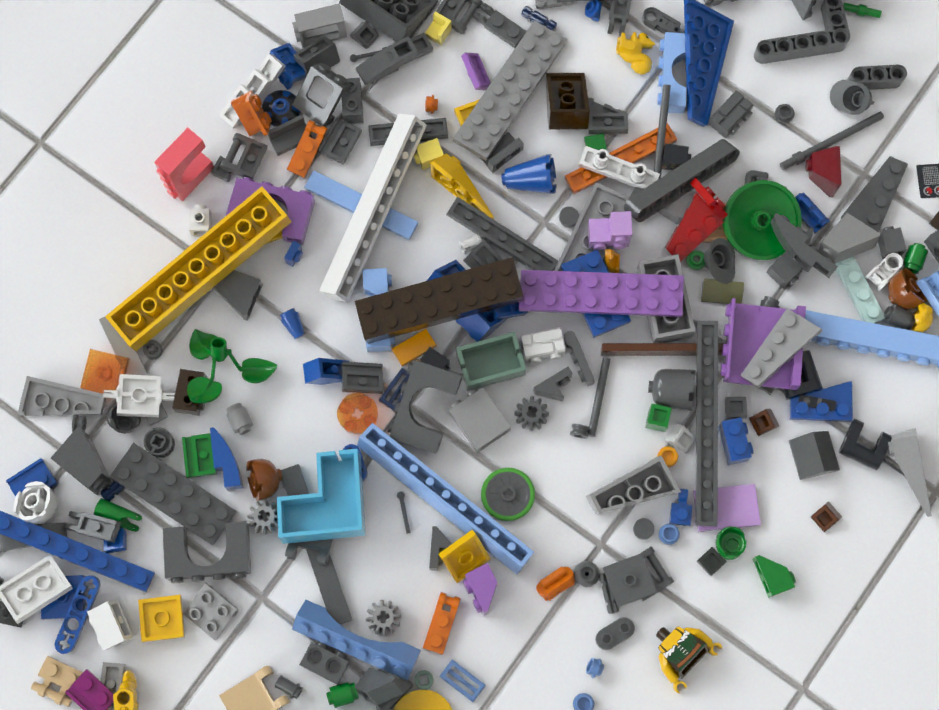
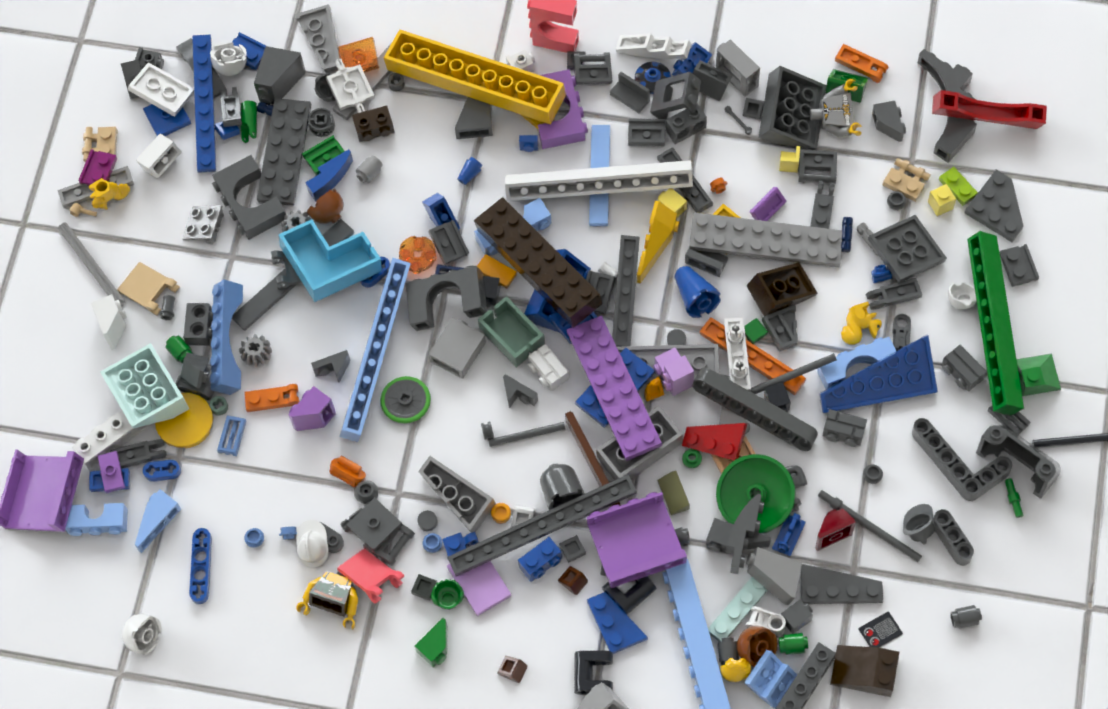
camera: 70 degrees right, 10 degrees down
blue beam [54,575,101,654] -> none
dark grey bush [72,415,87,432] -> none
yellow plate [138,595,185,642] -> none
green plant [187,329,277,403] -> none
orange bracket [230,90,272,136] -> none
orange plate [286,120,328,178] -> none
dark grey slope [355,33,433,85] -> none
dark grey hinge [397,491,411,534] -> none
yellow plate [438,530,491,583] -> none
dark grey gear [514,396,549,431] -> none
dark grey hinge [564,330,595,386] -> none
green brick [645,404,672,432] -> none
red plate [690,178,728,220] -> none
dark grey piece [704,238,735,284] -> none
light grey wing [741,308,823,388] -> none
dark grey slope [789,431,840,480] -> none
black sticker [799,395,836,411] -> none
none -> white piece [296,520,328,567]
none -> coral flag [337,548,404,604]

